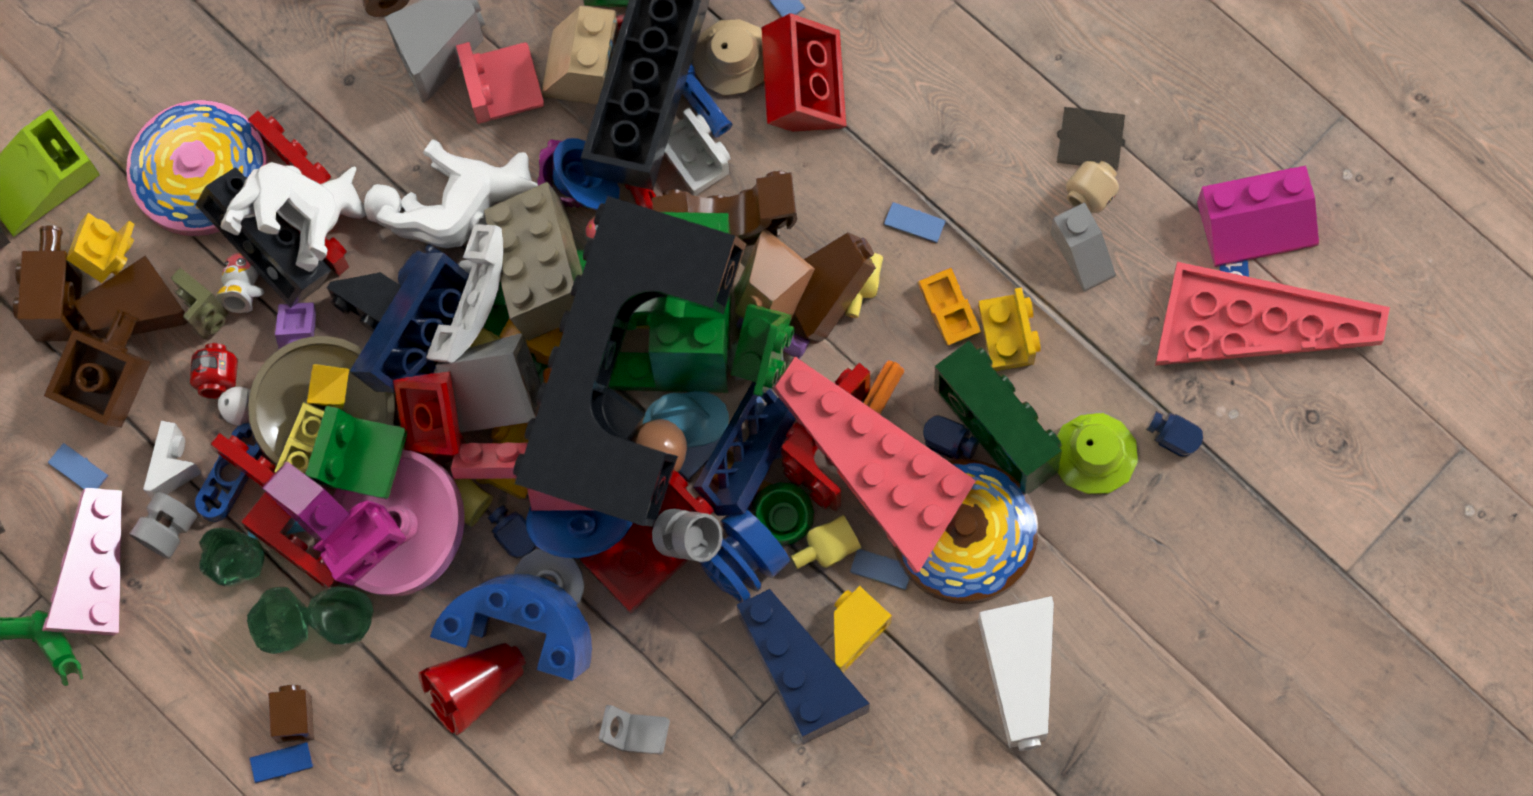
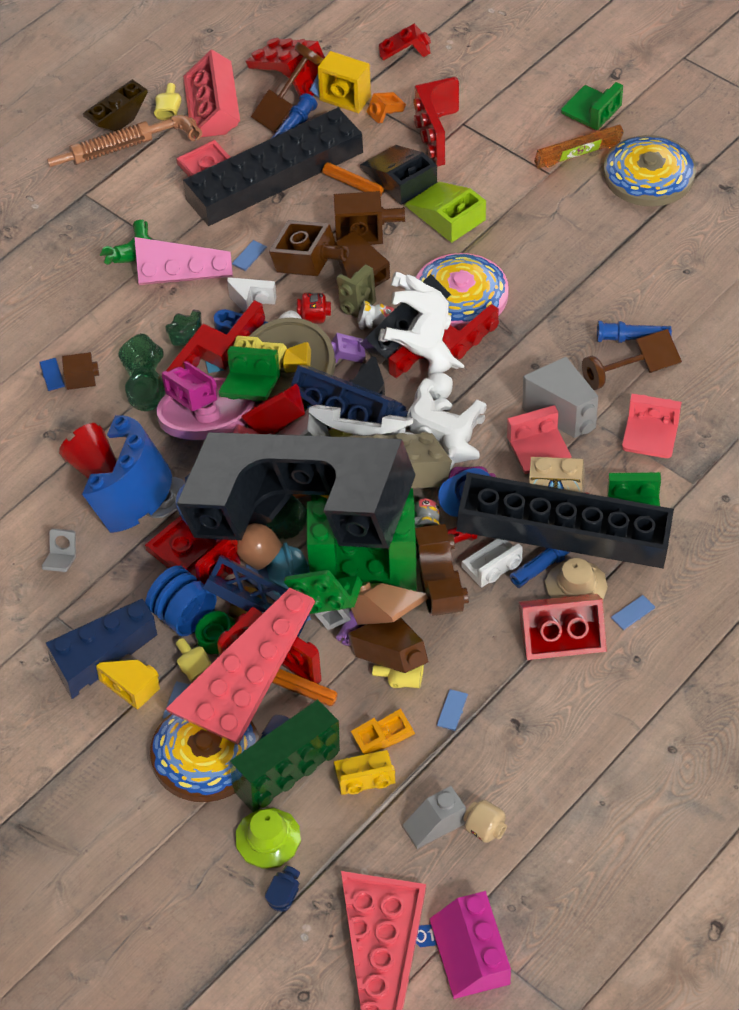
camera: 85 degrees right, 20 degrees down
yellow bracket [66,213,135,283] -> none
light grey wheel [129,491,197,559] -> none
magenta slope [261,461,349,541] -> none
light grey wheel [652,509,722,562] -> none
white slope [978,596,1054,751] -> none
clear smoke piece [1057,107,1125,171] -> none

